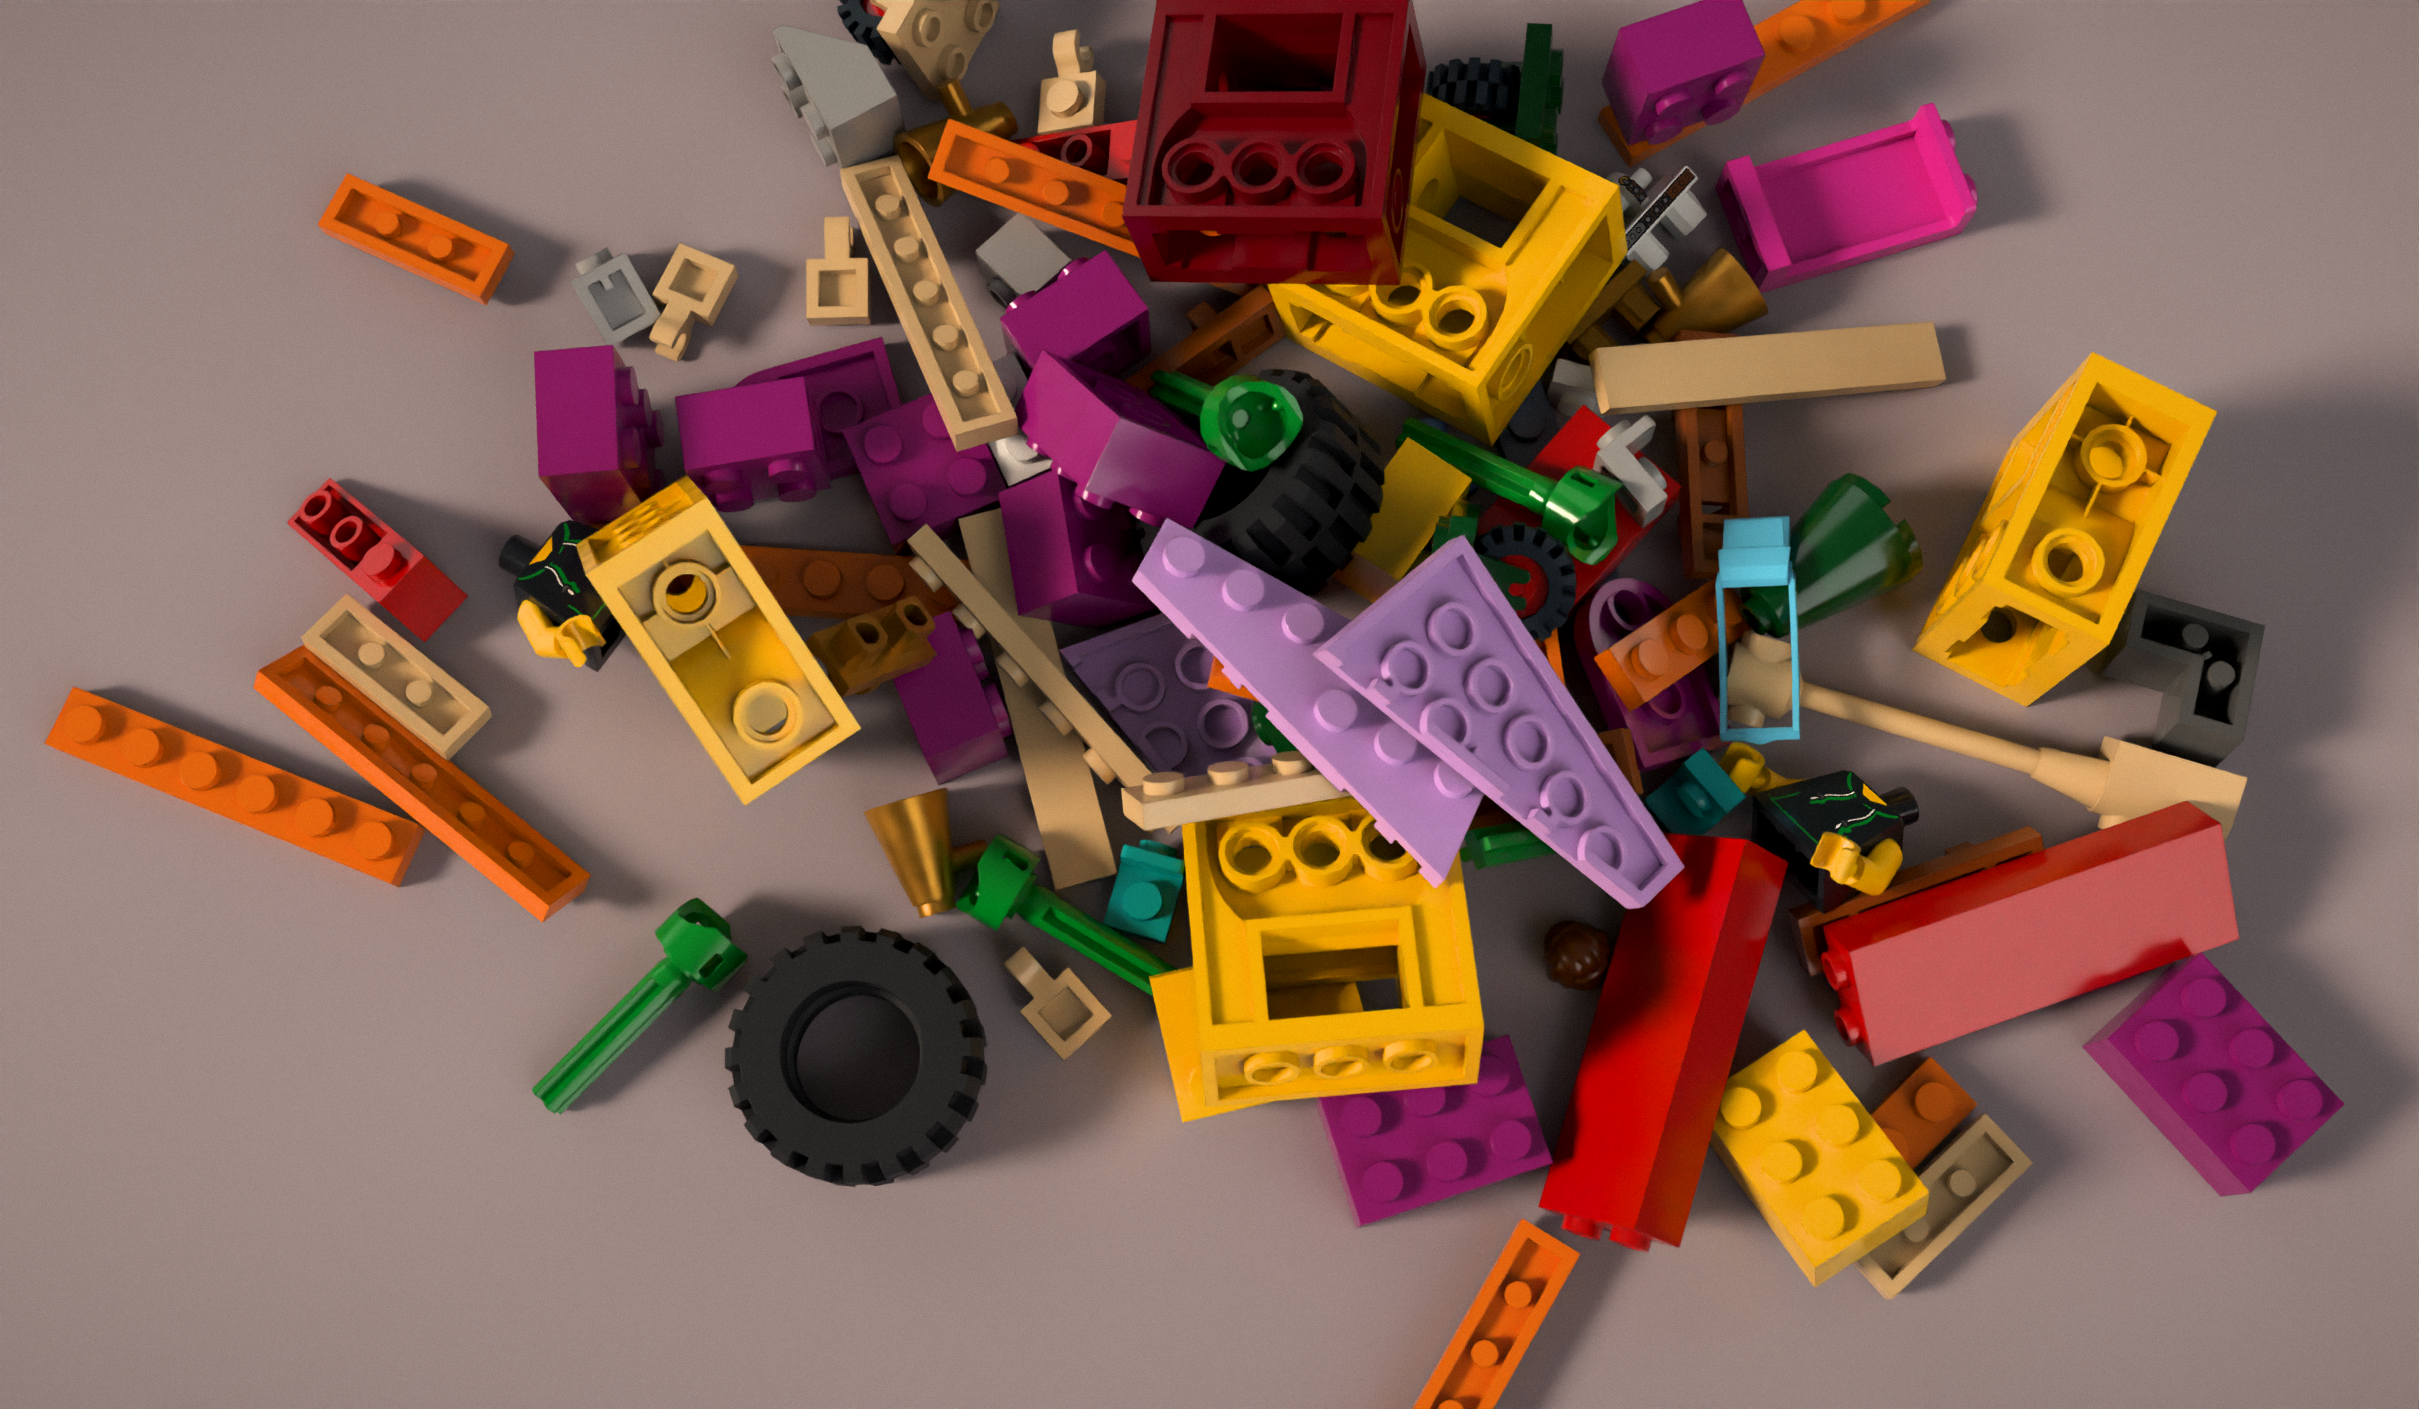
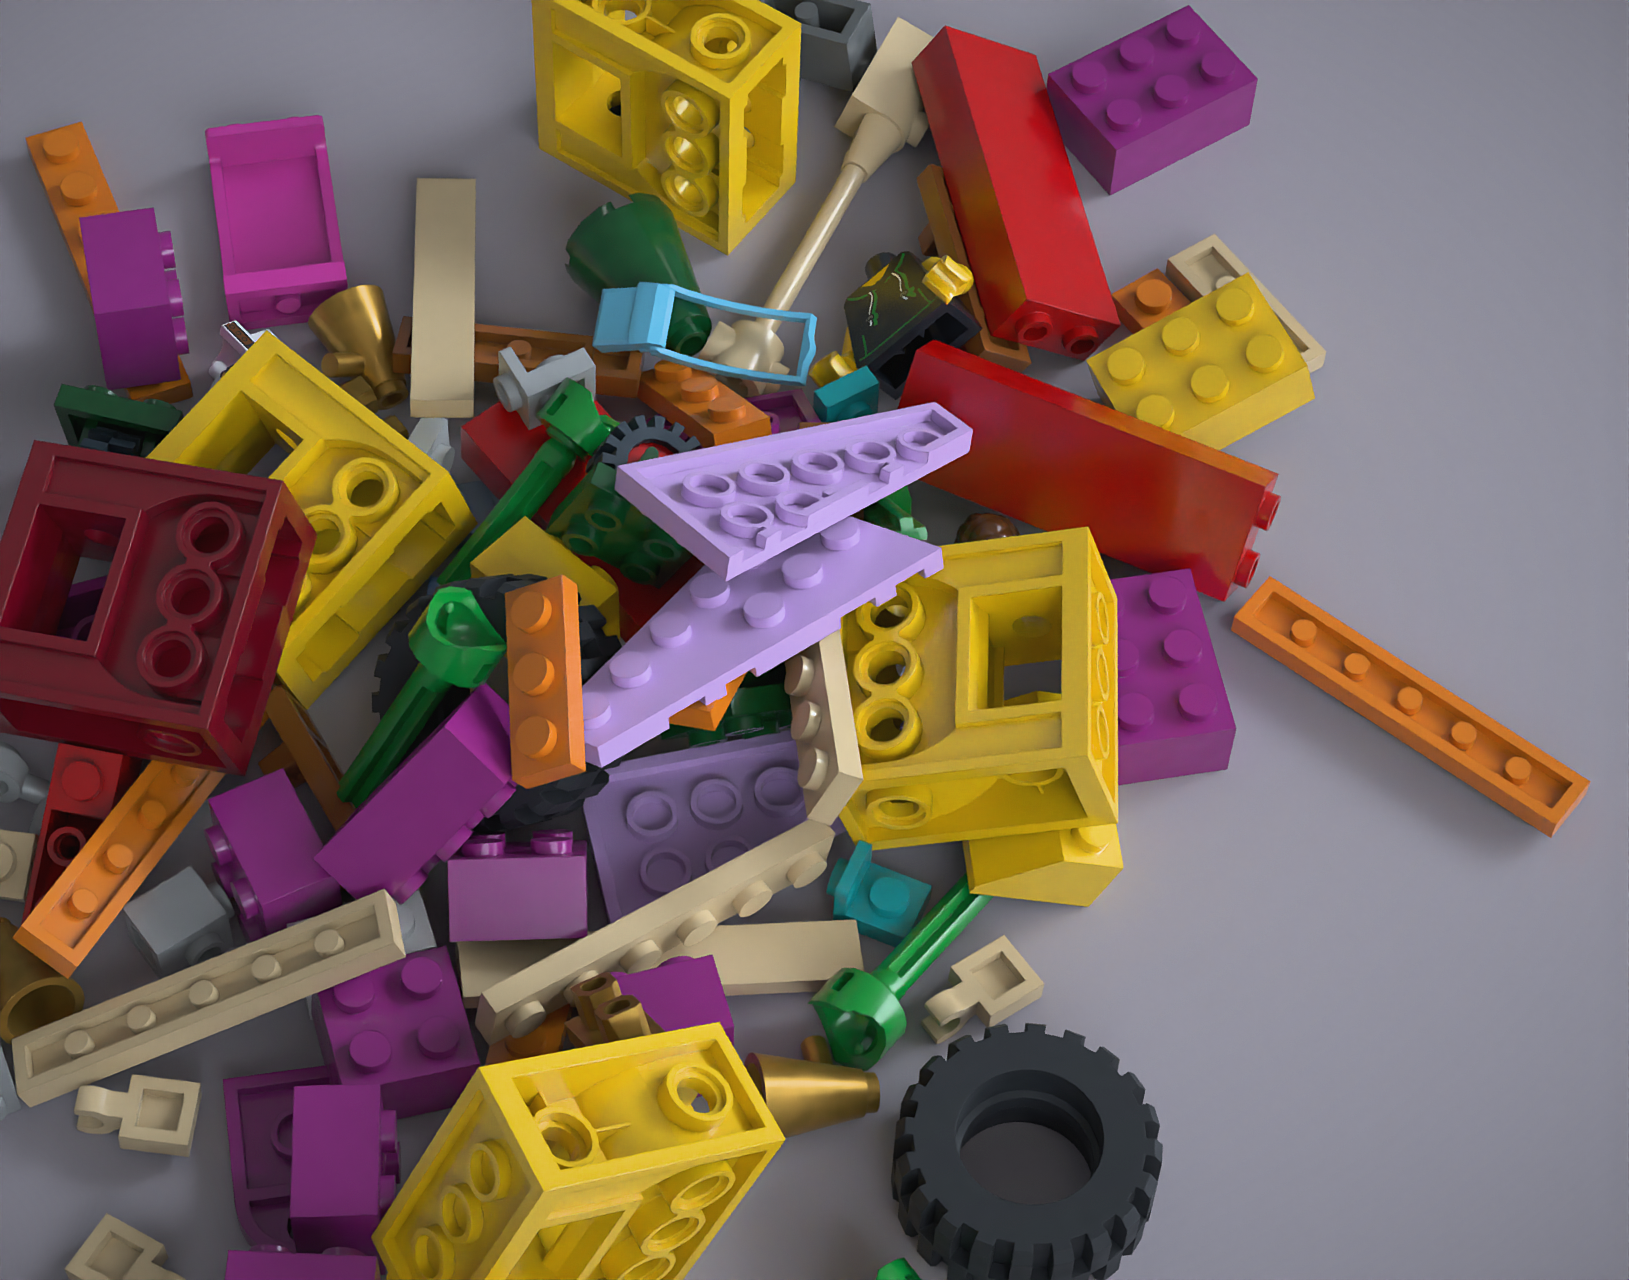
camera: 85 degrees left, 20 degrees down
none -> orange plate [505,574,586,789]

